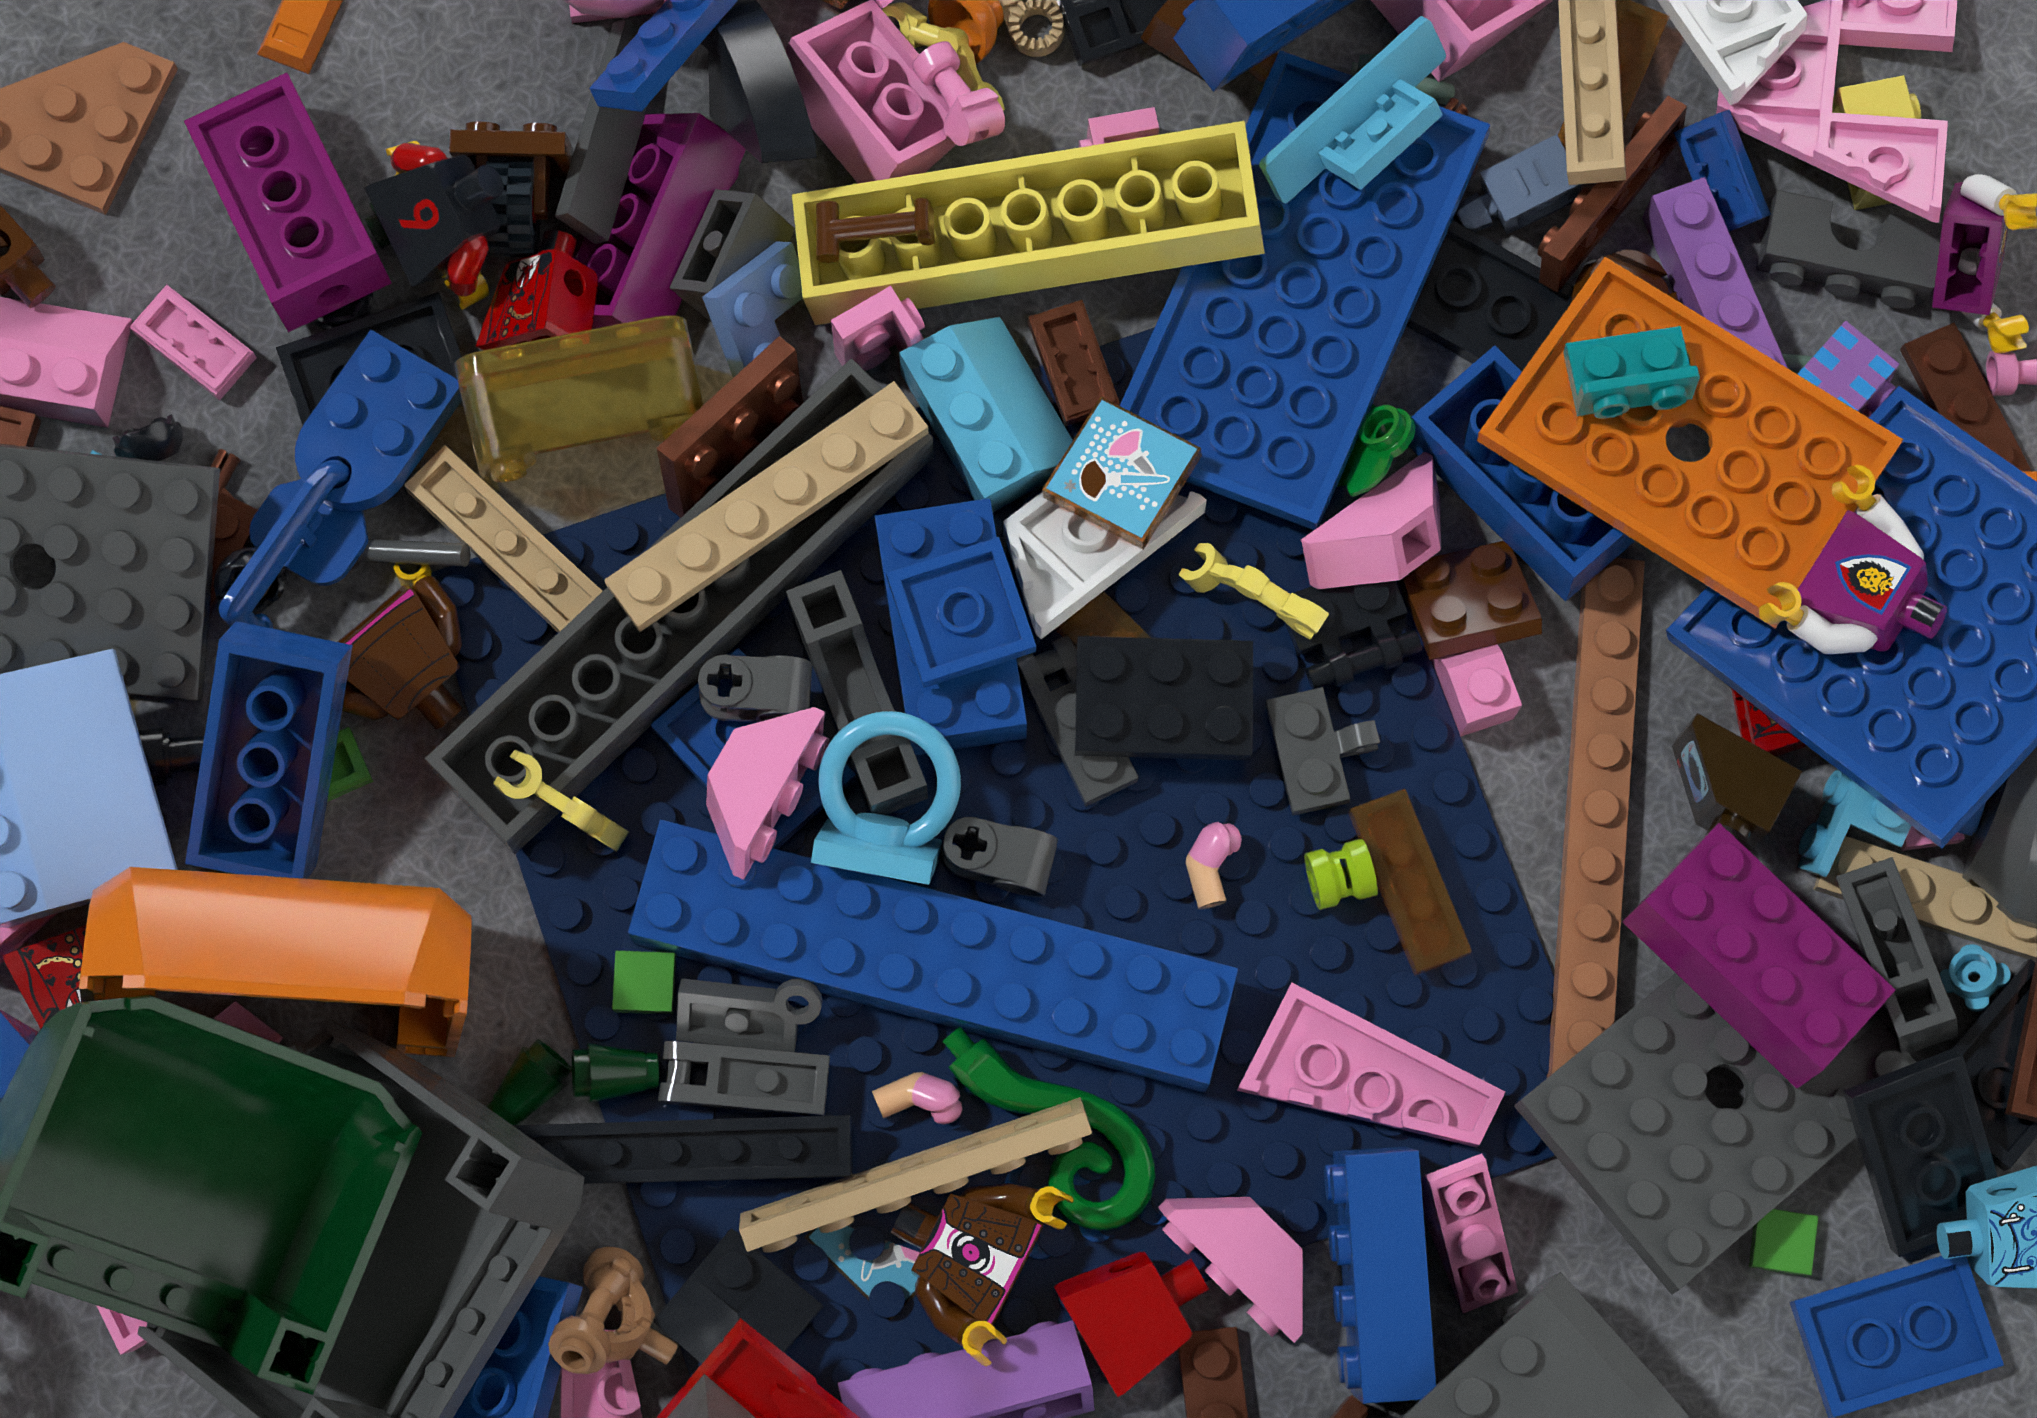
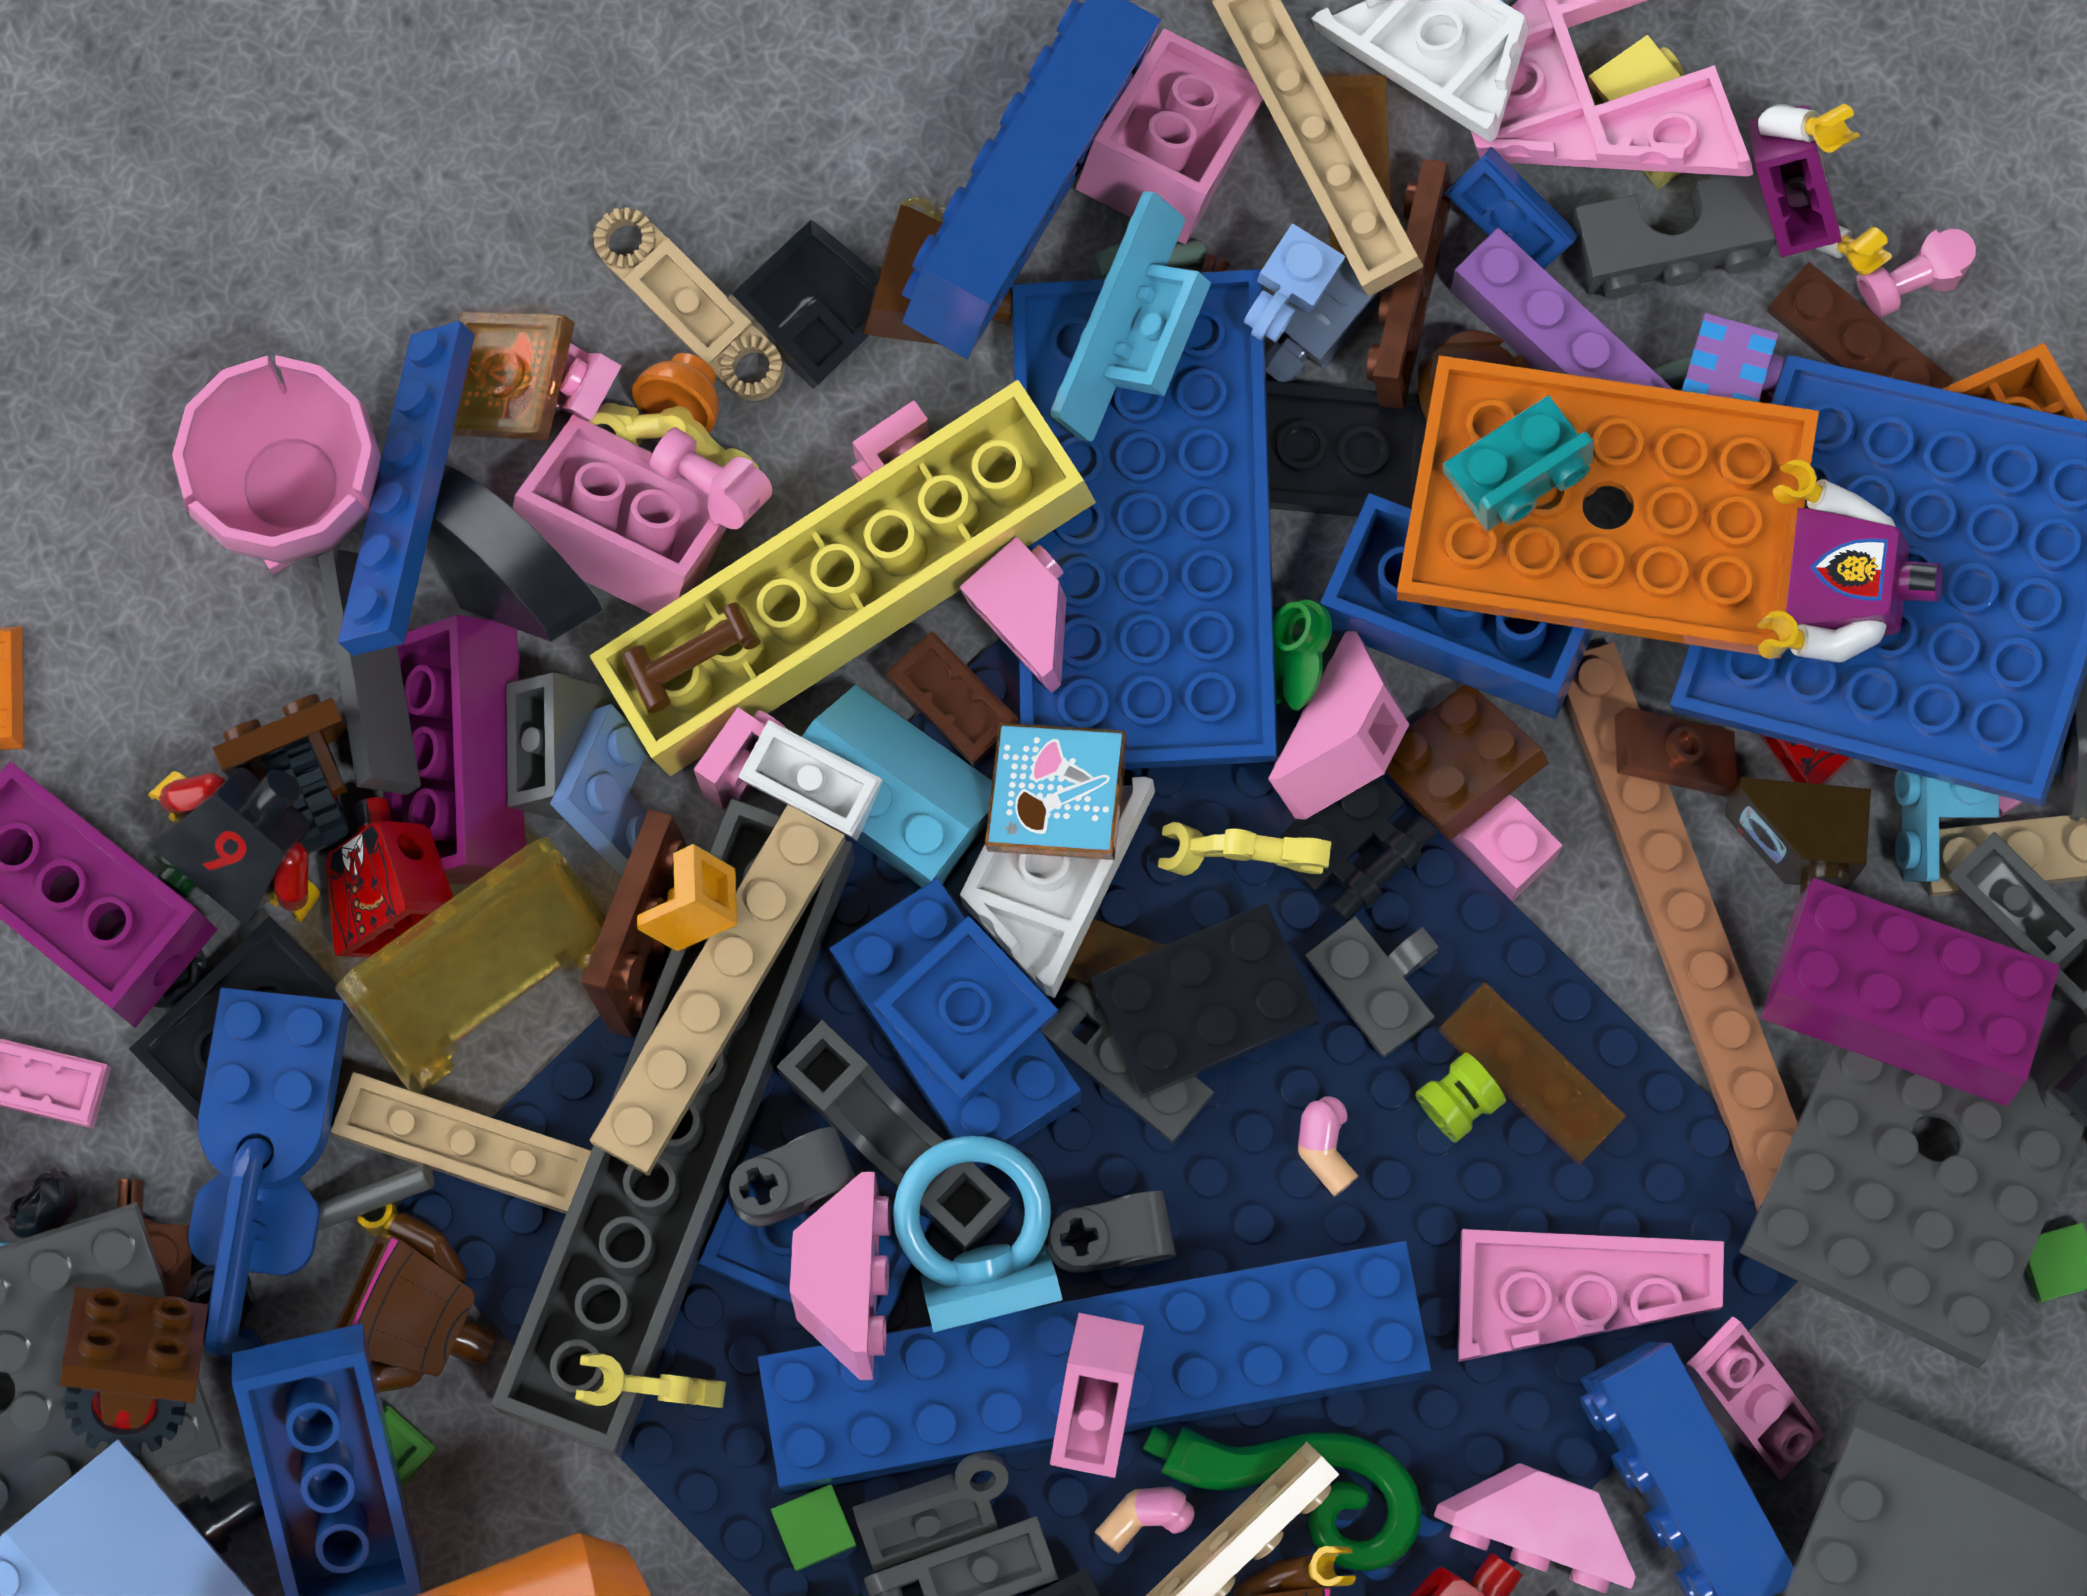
camera: 20 degrees left, 0 degrees up
none -> reddish brown plate [59,1286,208,1456]
none -> light orange panel [637,844,737,951]
none -> white slope [738,720,883,841]
none -> bright pink slope [960,536,1067,693]
none -> bright pink slope [1050,1313,1144,1478]
none -> light blue plate [1243,223,1346,342]
none -> copper plate [1615,707,1737,797]

